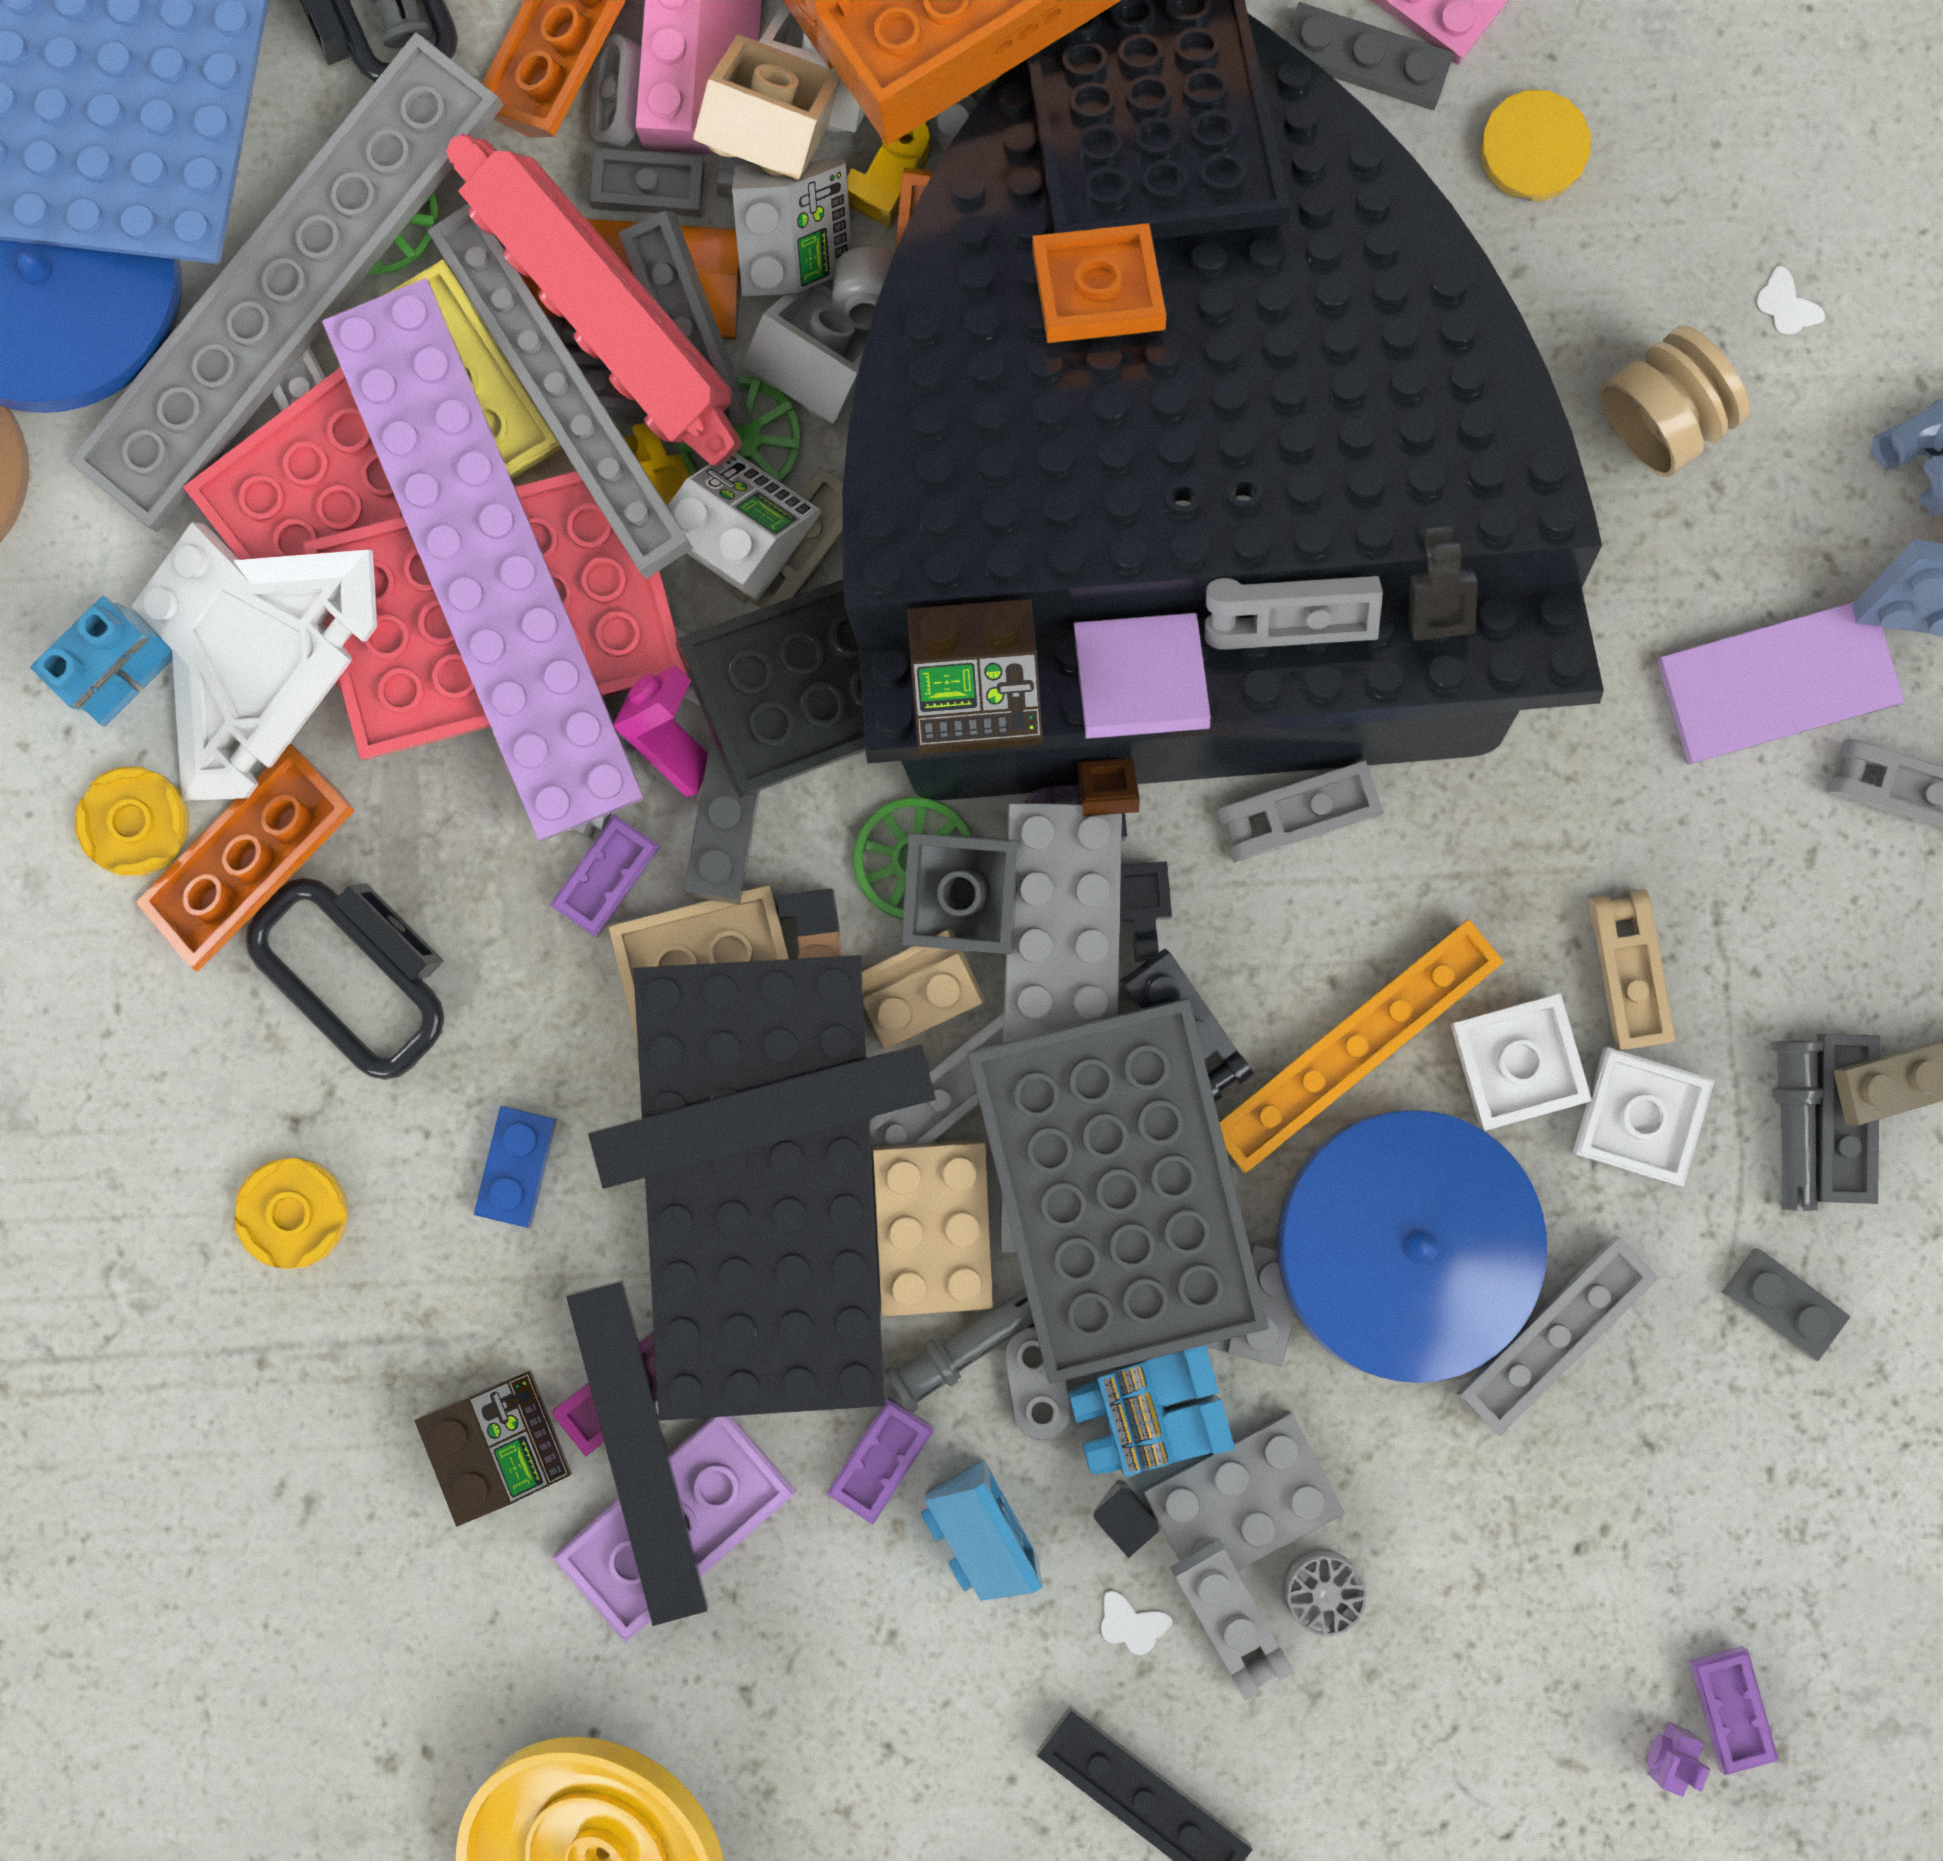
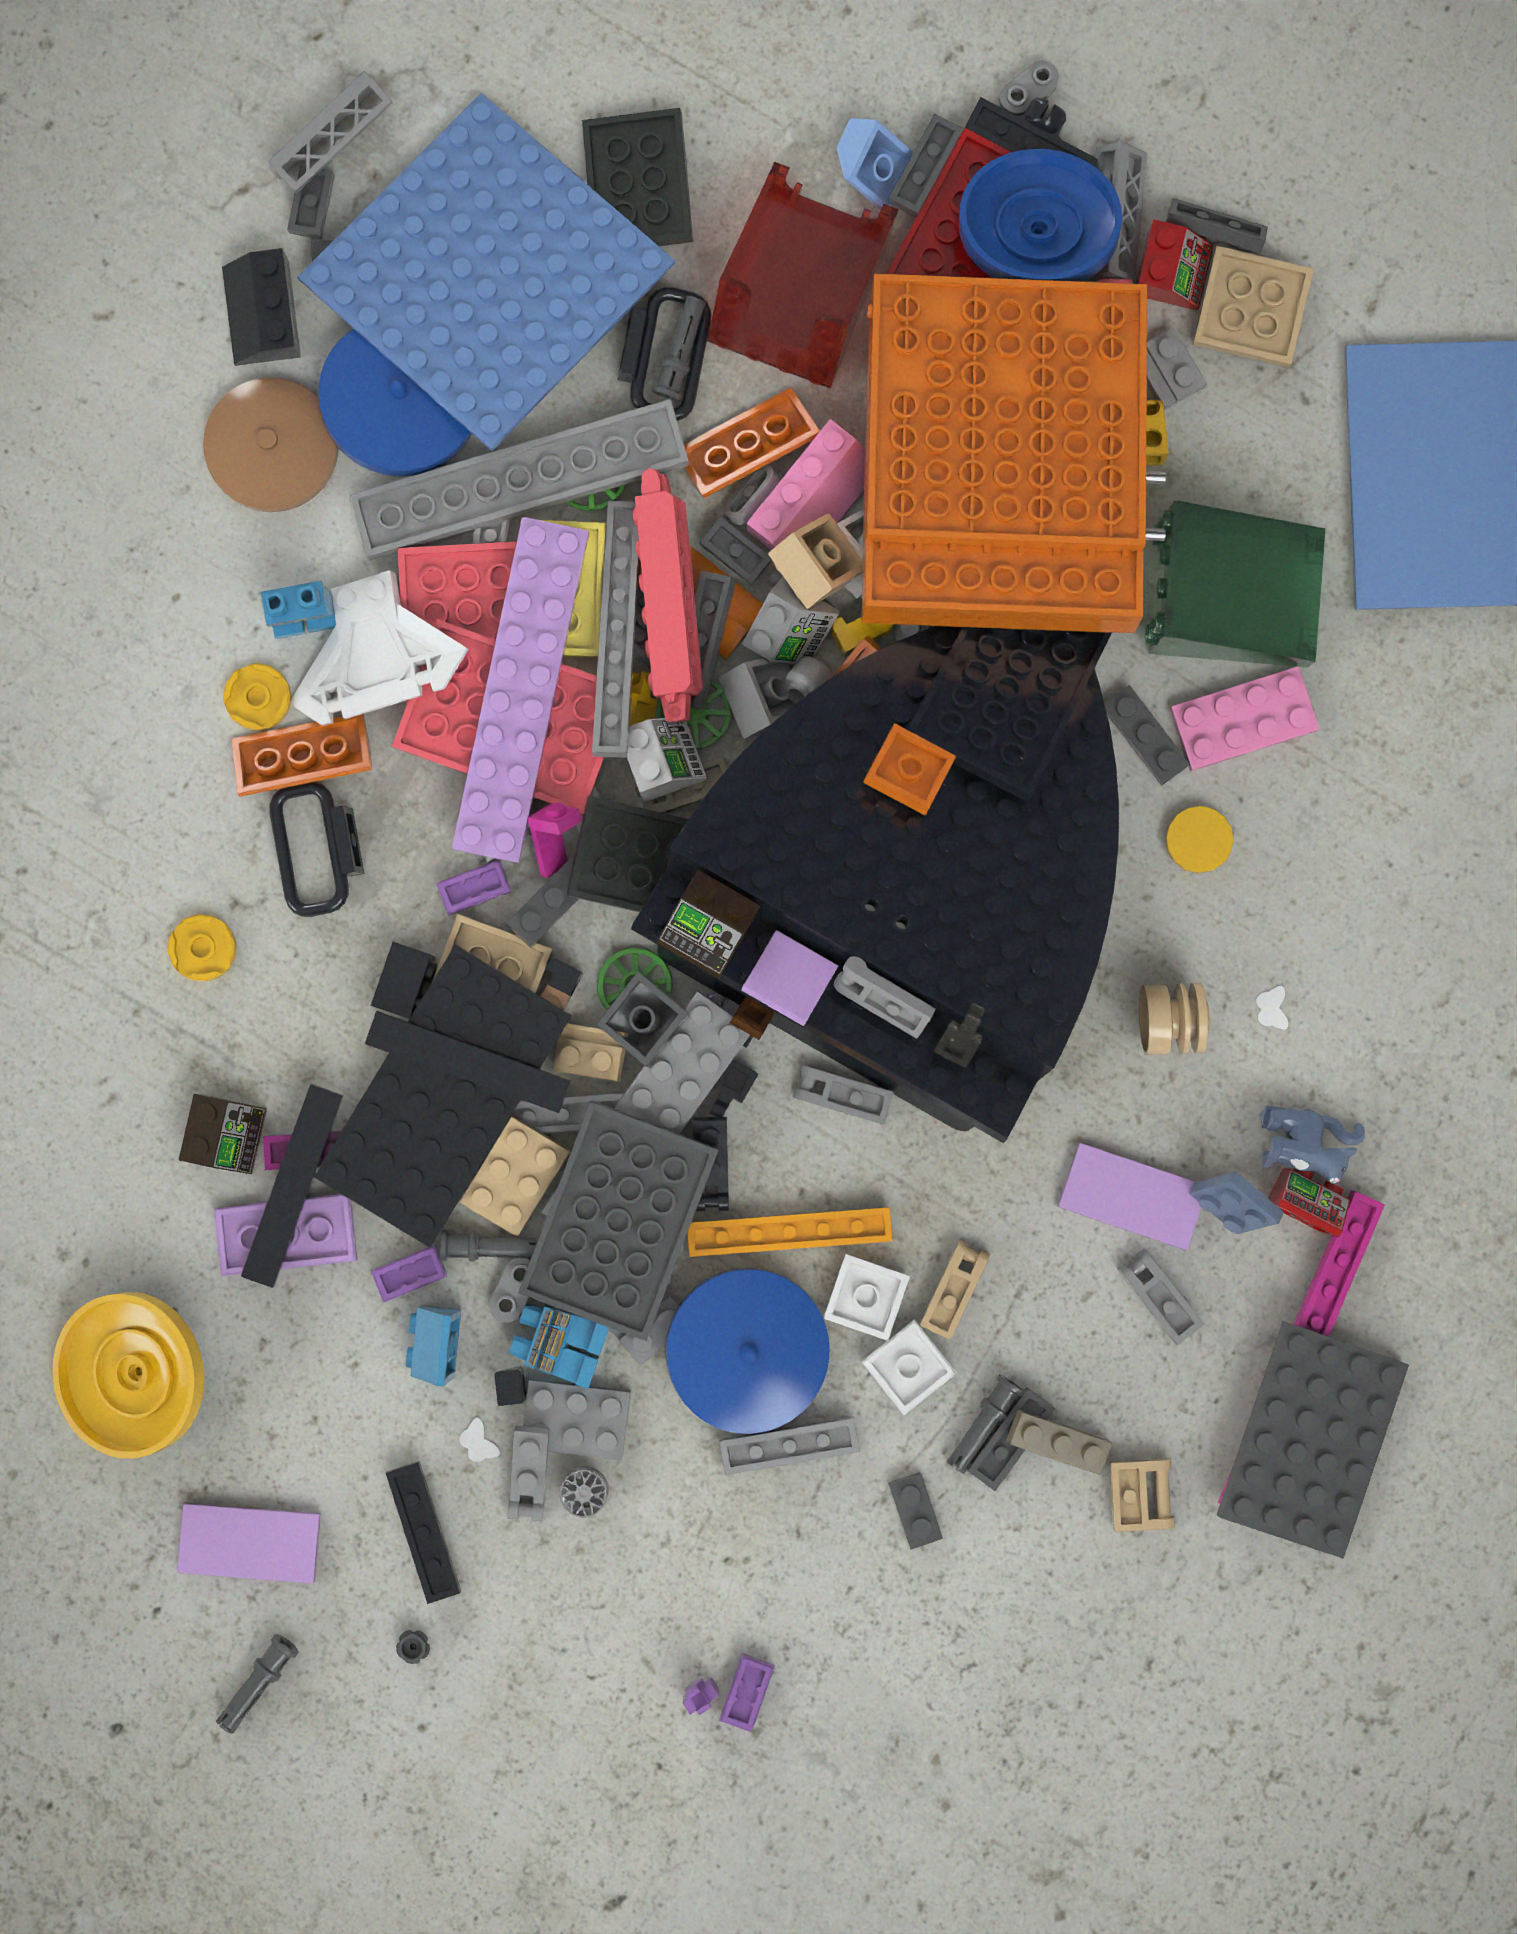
camera: 30 degrees right, 0 degrees up
blue plate [473,1106,557,1228] -> none
none -> black brick [370,942,437,1019]

